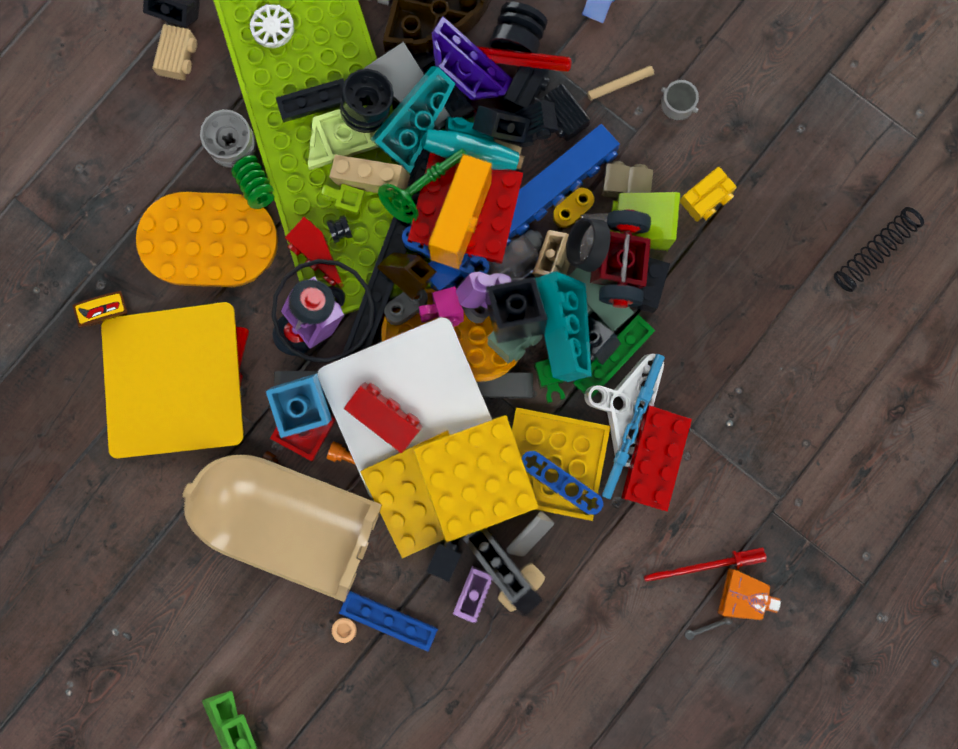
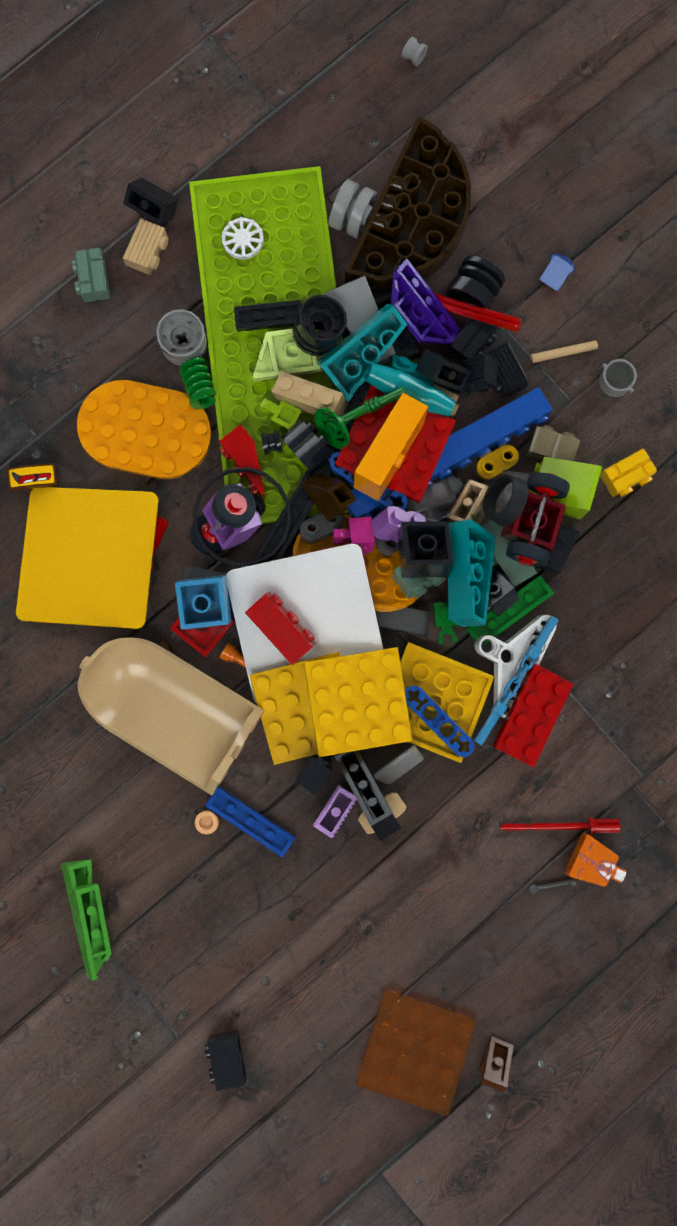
camera: 10 degrees right, 0 degrees up
none -> sand green brick [72,248,110,302]
none -> black brick [281,419,331,471]

